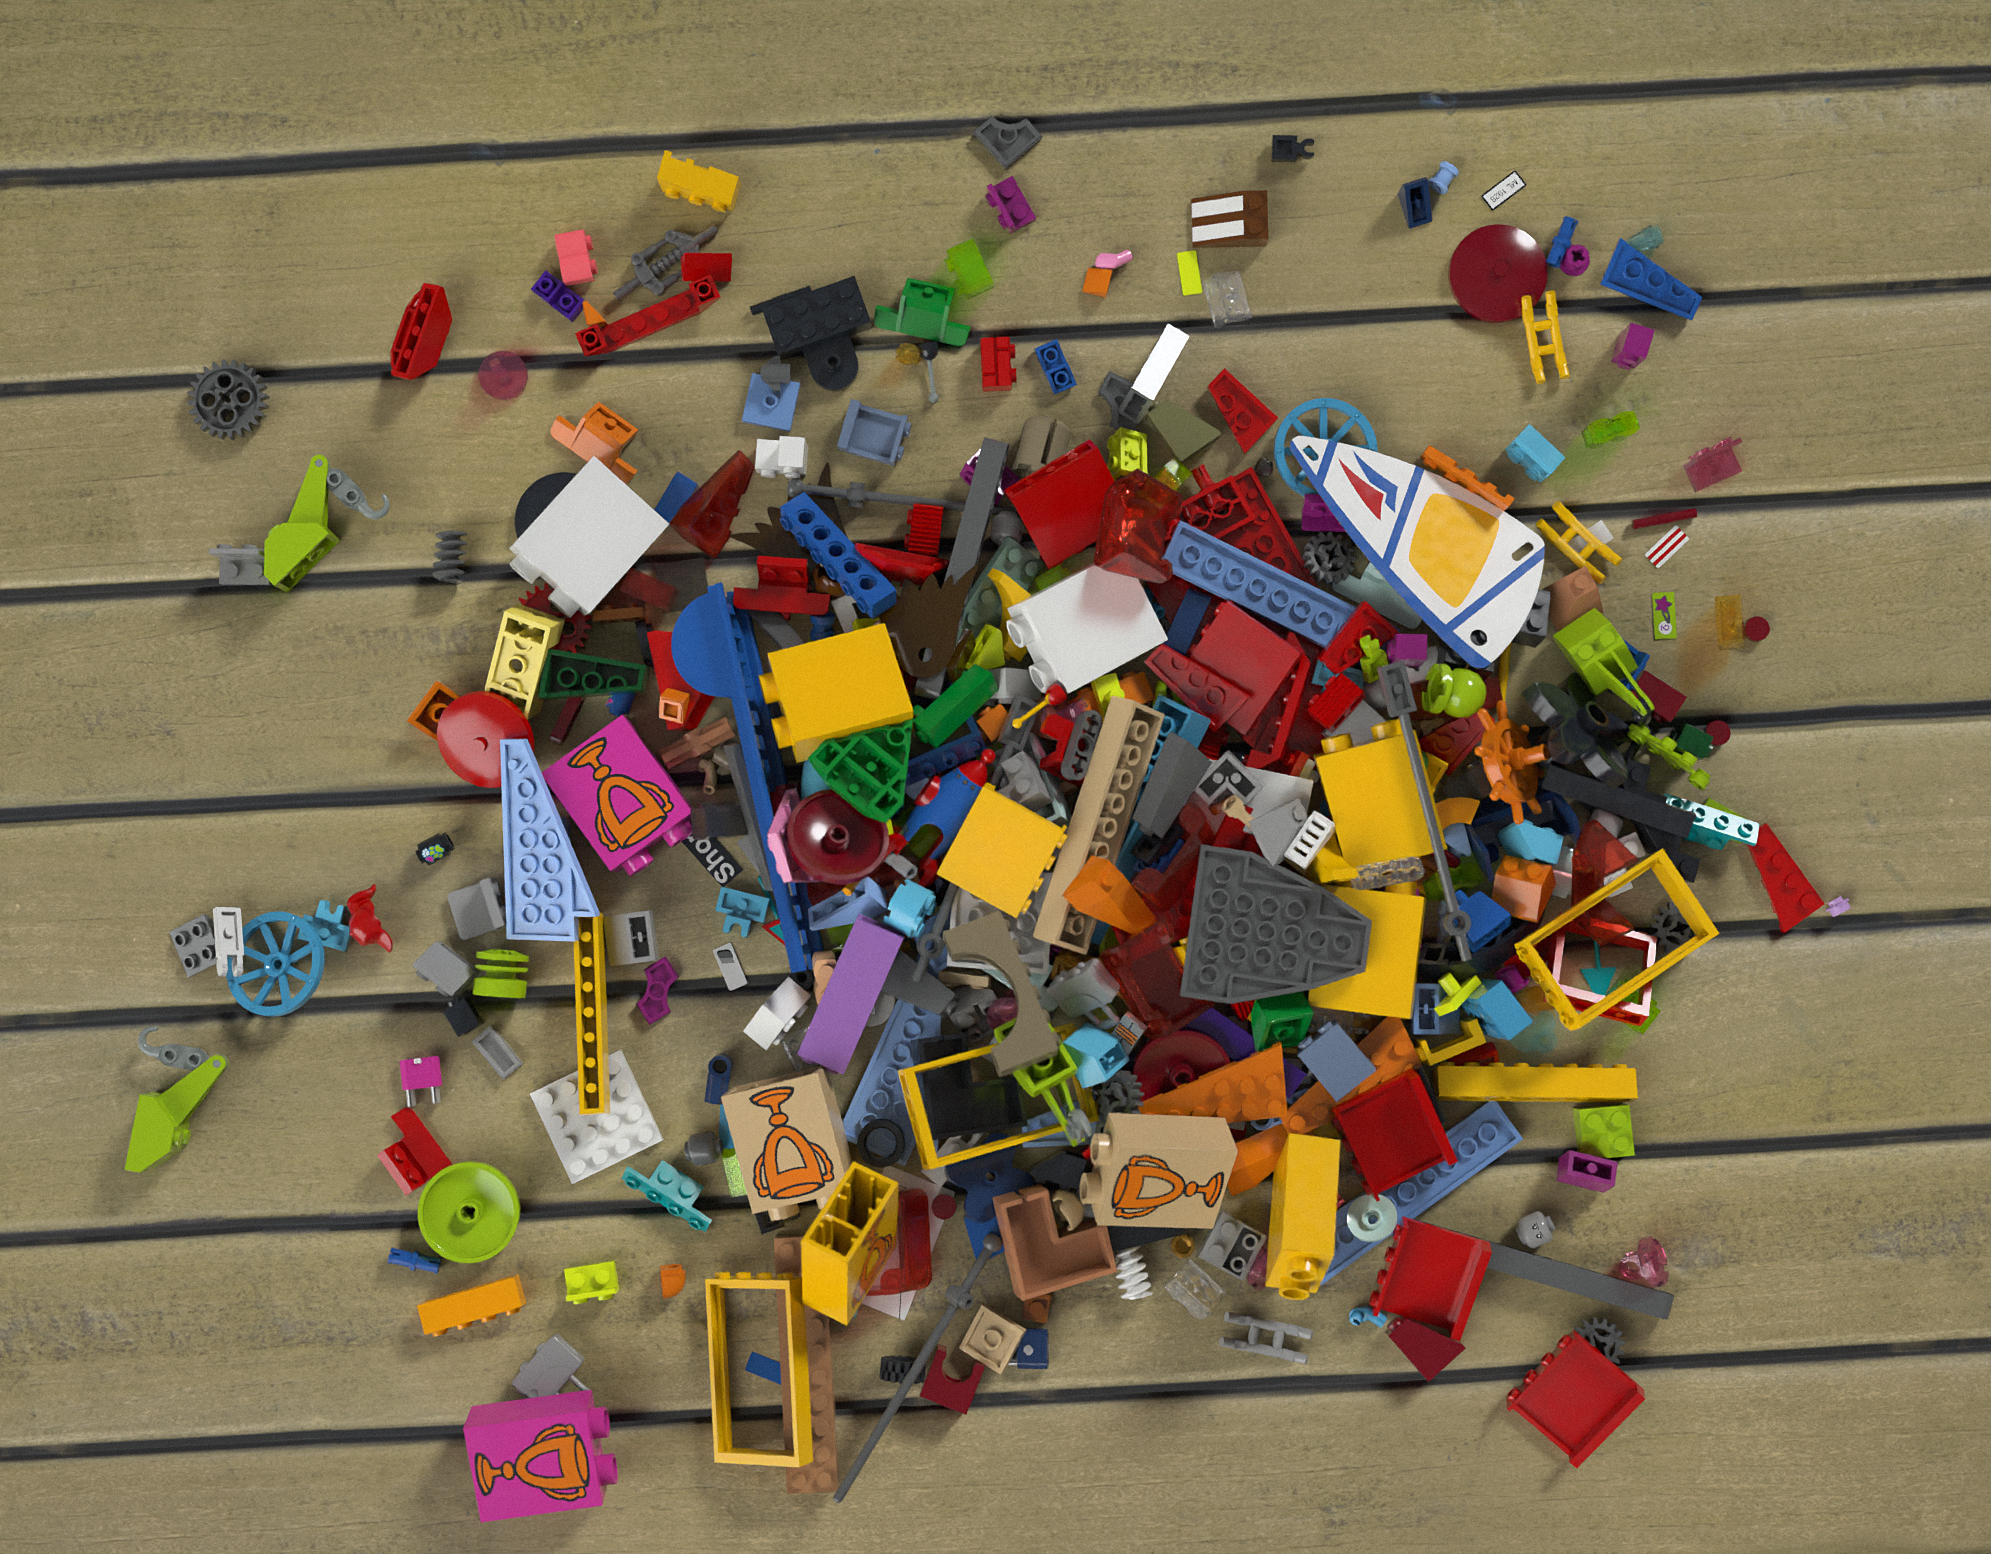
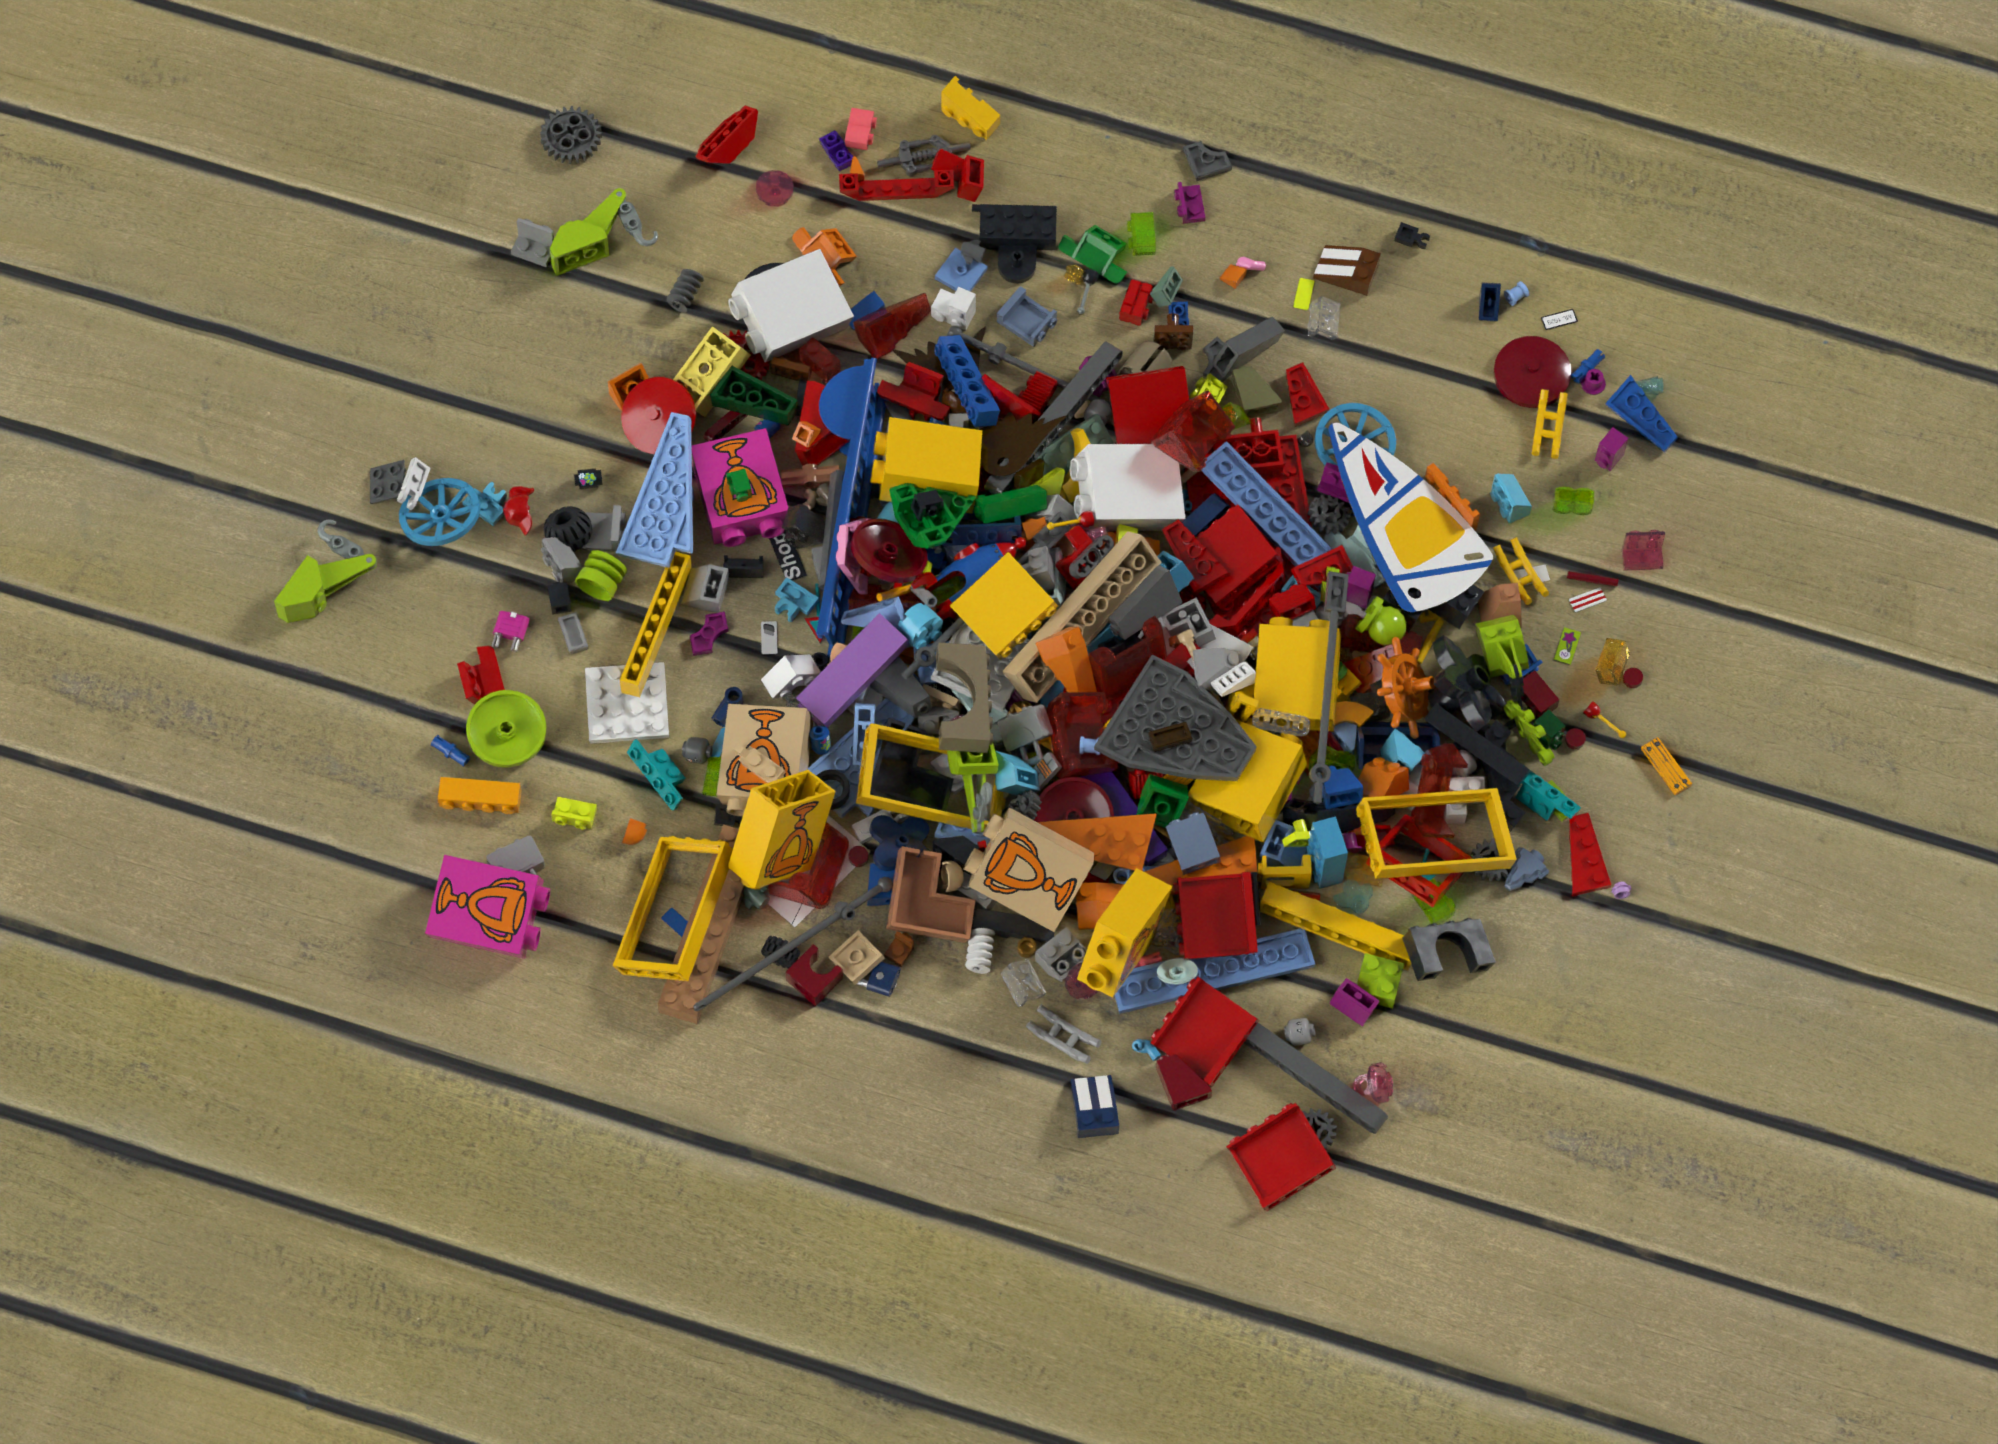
camera: 20 degrees right, 20 degrees down
none -> black wheel [544,506,592,552]
none -> black hinge [723,555,764,578]
none -> green brick [726,469,752,502]
none -> tan hinge [733,743,786,783]
none -> blue brick [809,725,831,755]
none -> light blue slope [852,703,876,765]
none -> black brick [911,490,944,521]
none -> red slope [957,155,984,202]
none -> dark blue slope [1070,1075,1119,1138]
none -> light blue bush [1080,736,1100,755]
none -> dark brown tile [1148,722,1193,752]
none -> sand green slope [1150,266,1183,307]
none -> reddish brown plate [1153,313,1193,351]
none -> arch [1402,918,1496,981]
none -> sand blue rock [1504,847,1550,891]
none -> hinge [1583,701,1626,738]
none -> light orange tile [1641,737,1692,796]

